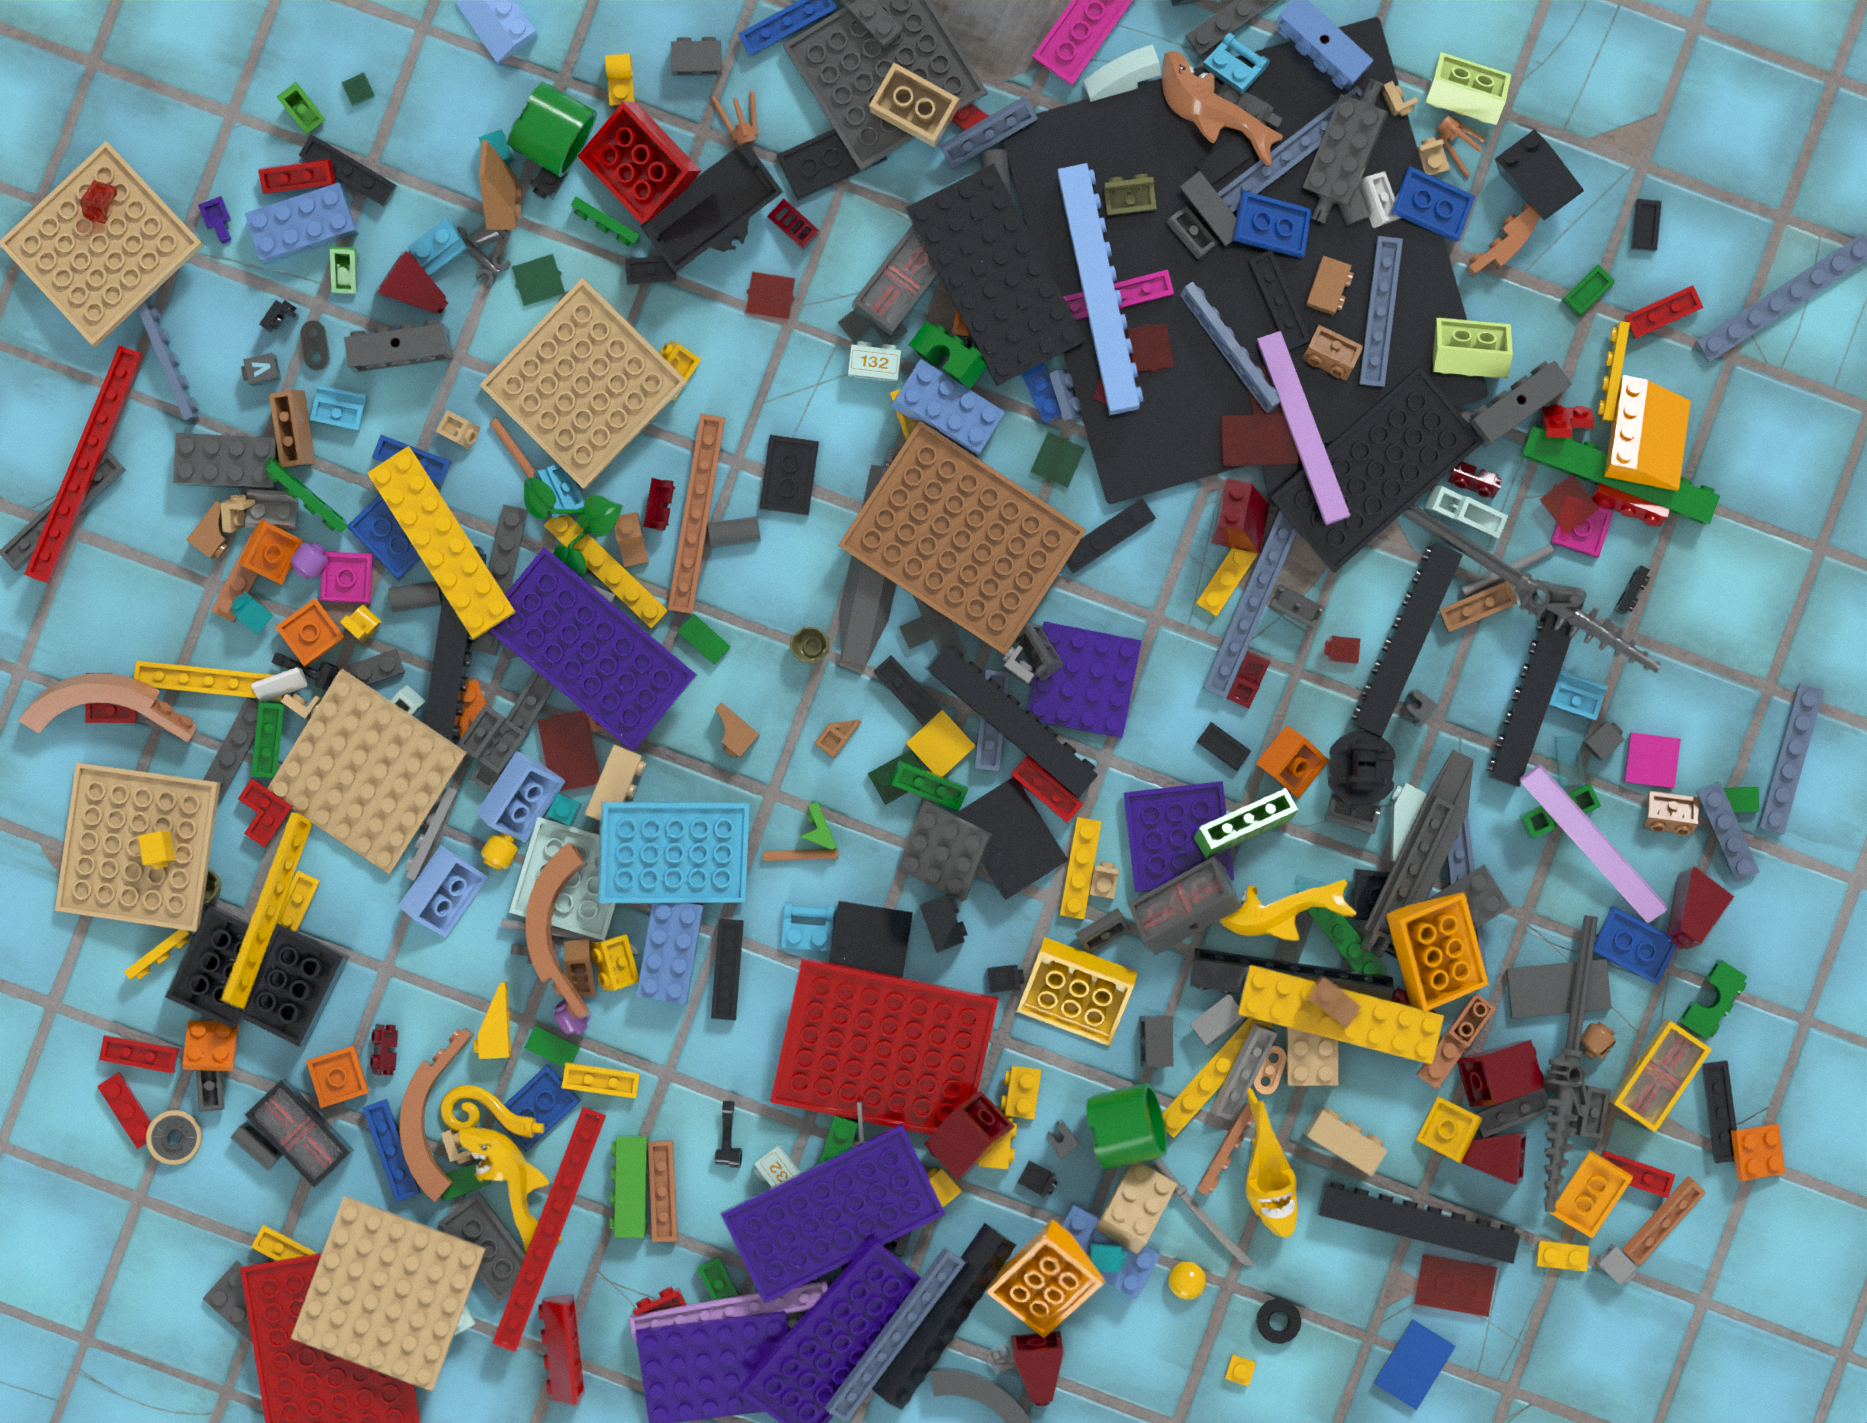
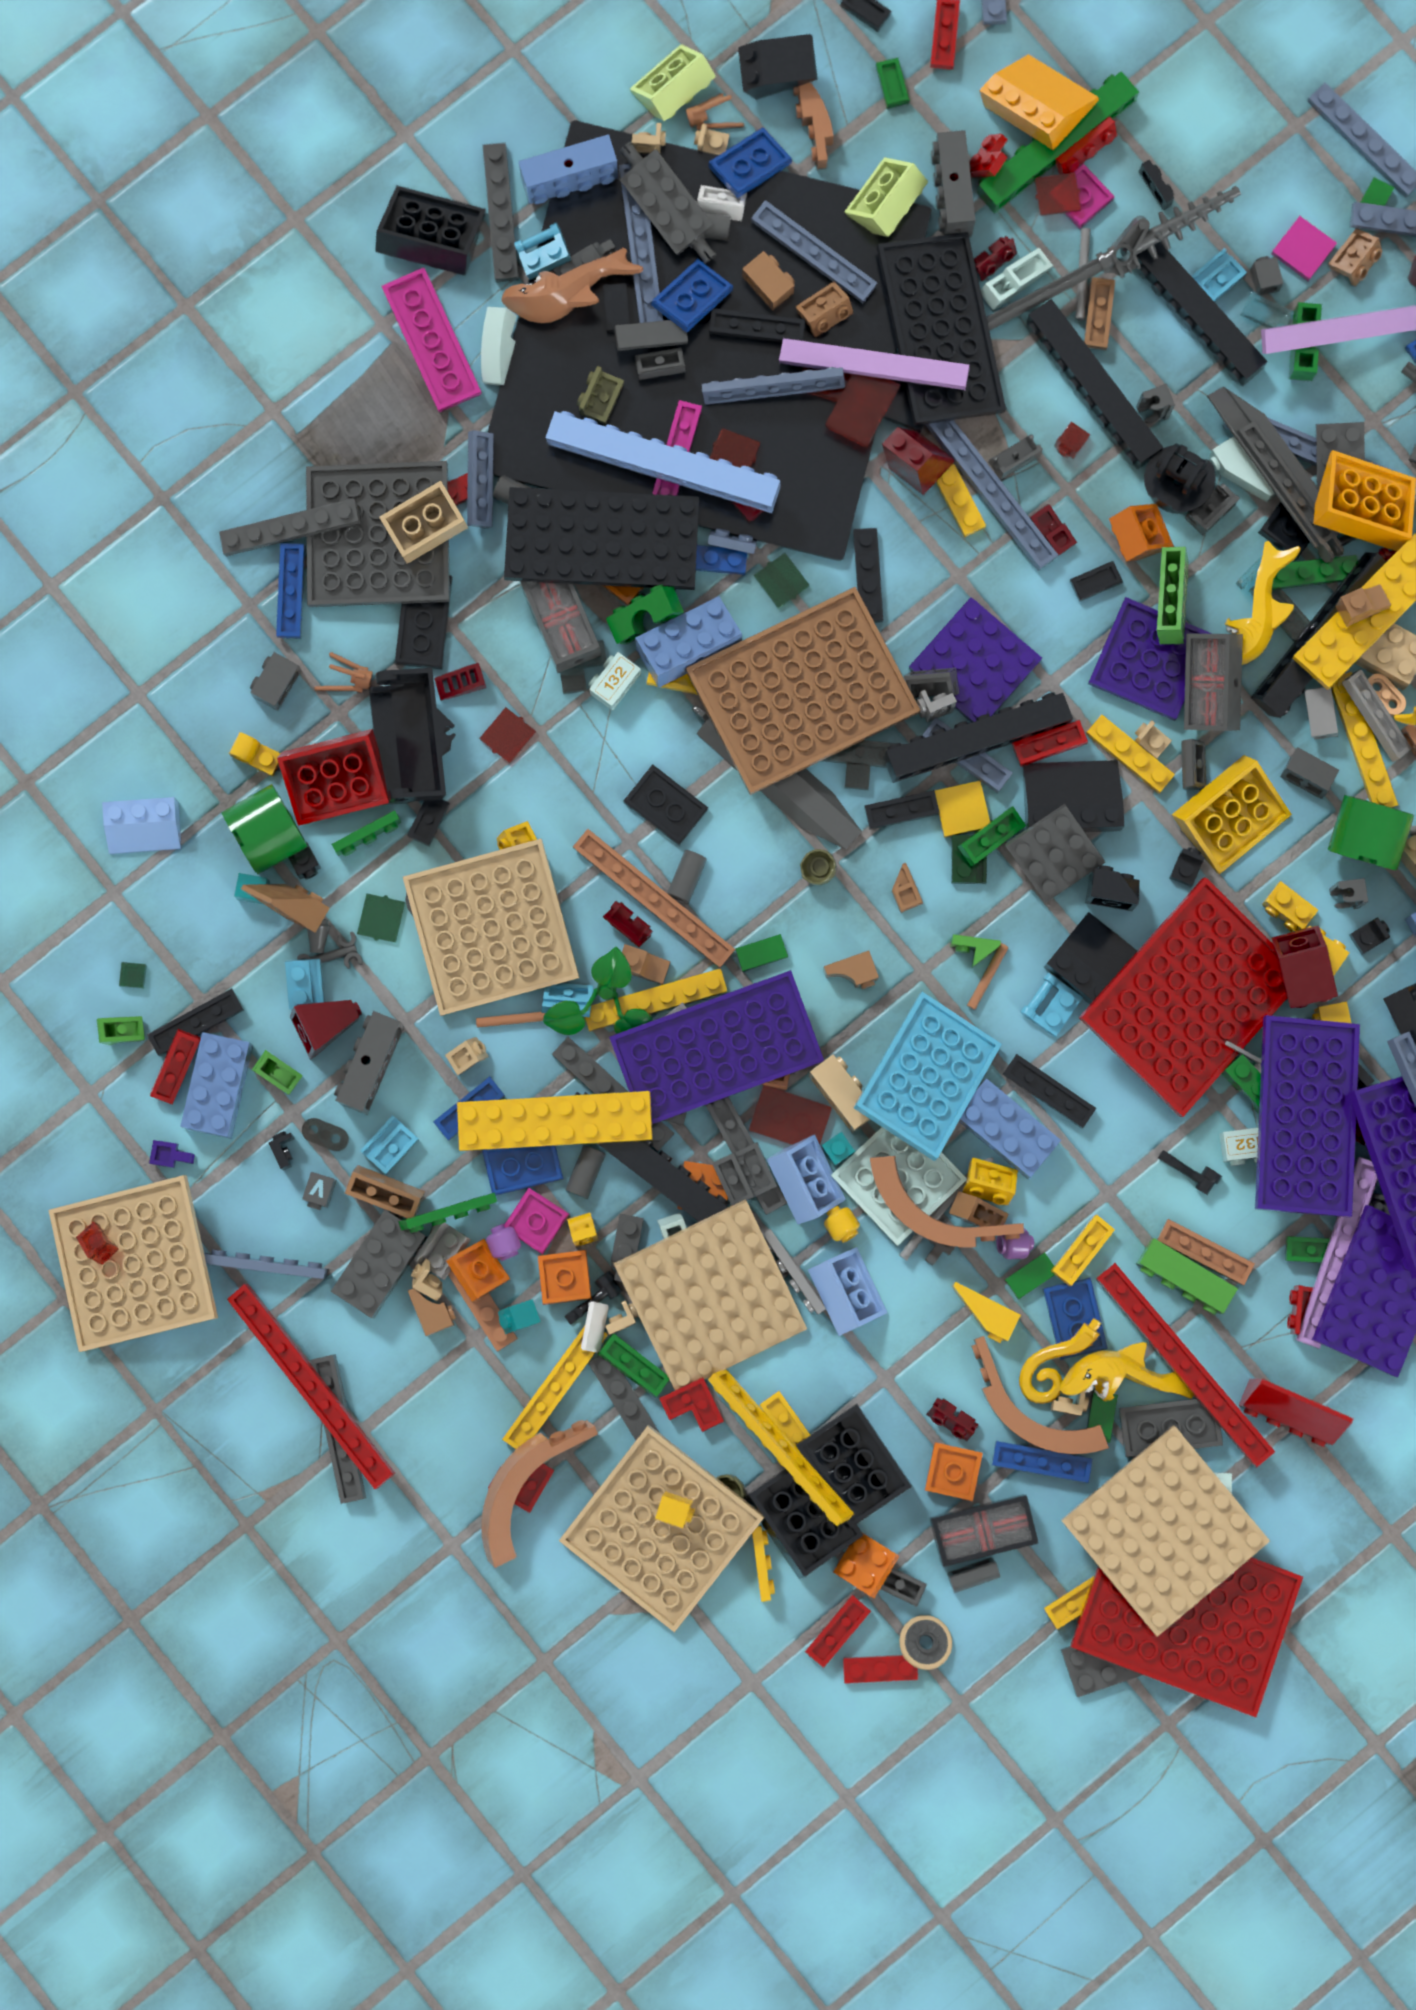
camera: 60 degrees left, 5 degrees down
yellow plate [1597,321,1630,423] -> none

